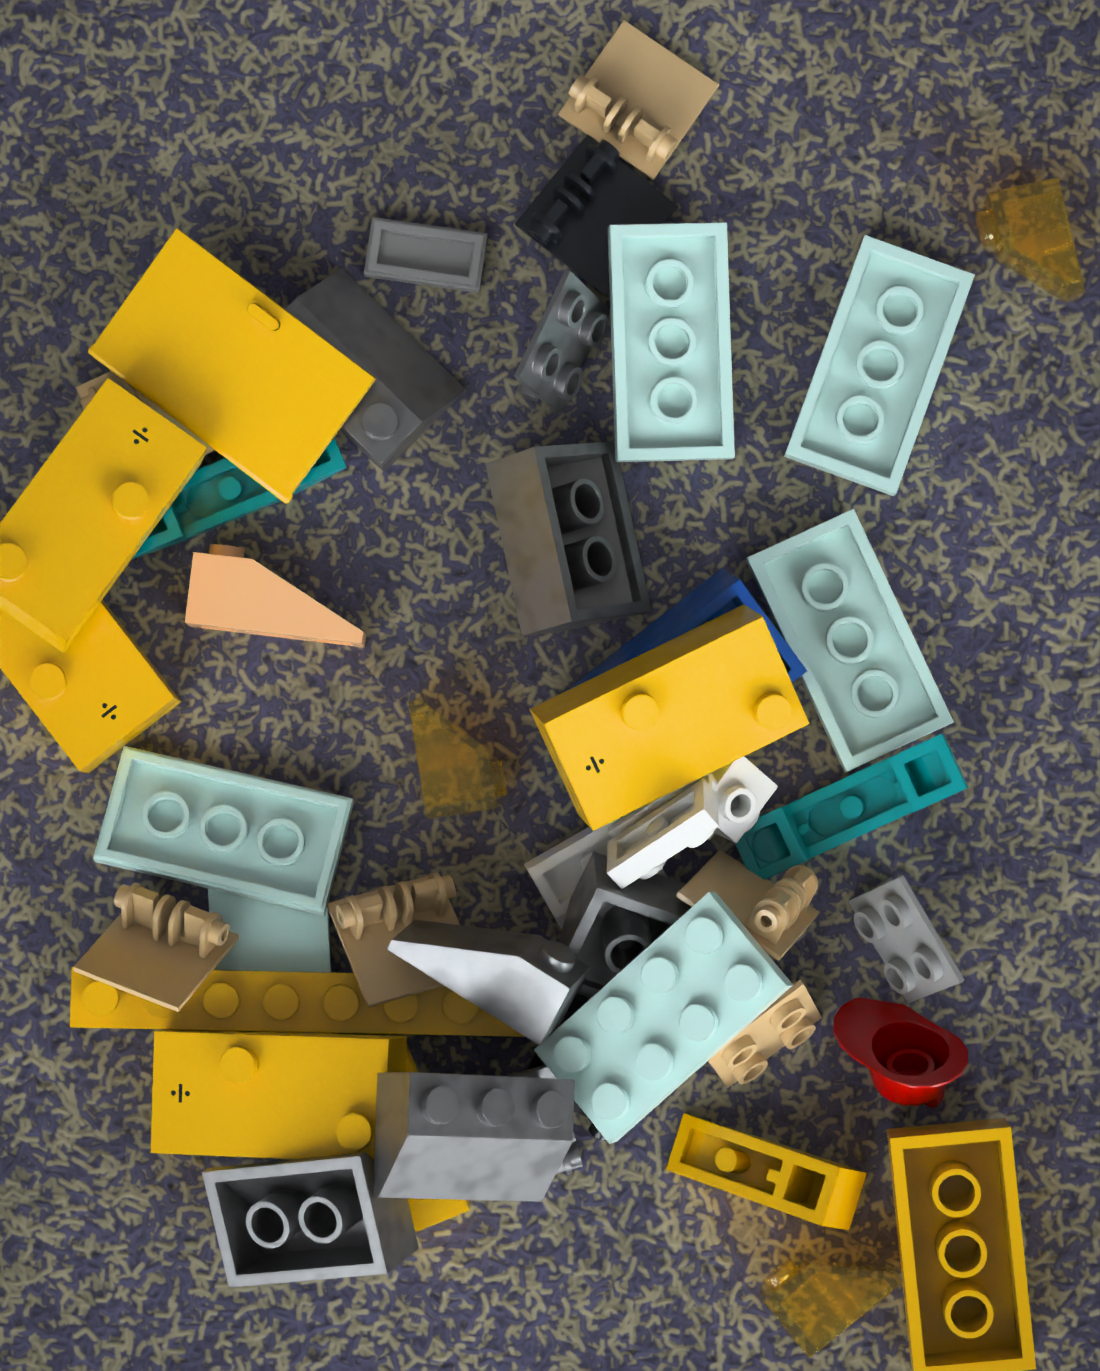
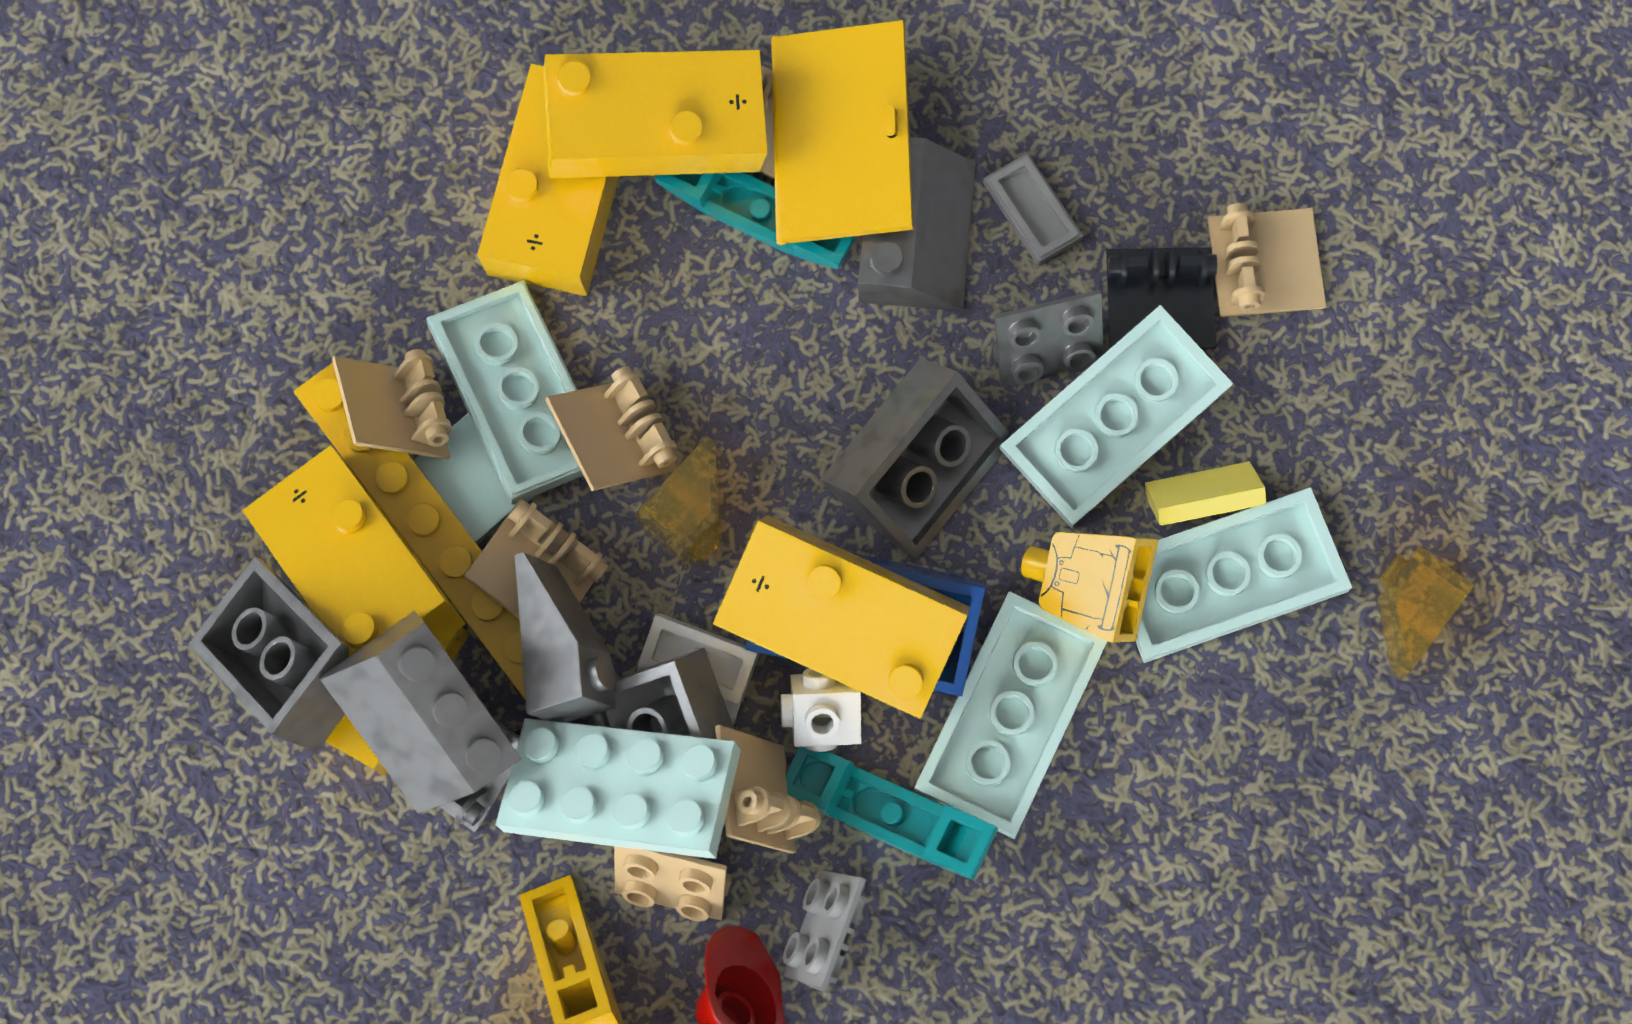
camera: 60 degrees right, 10 degrees down
light nougat slope [185,544,366,648] -> none
white plate [607,773,719,890] -> none
none -> tan hinge [545,366,678,491]
none -> yellow torso [1021,532,1159,643]
none -> light yellow tile [1145,461,1266,526]

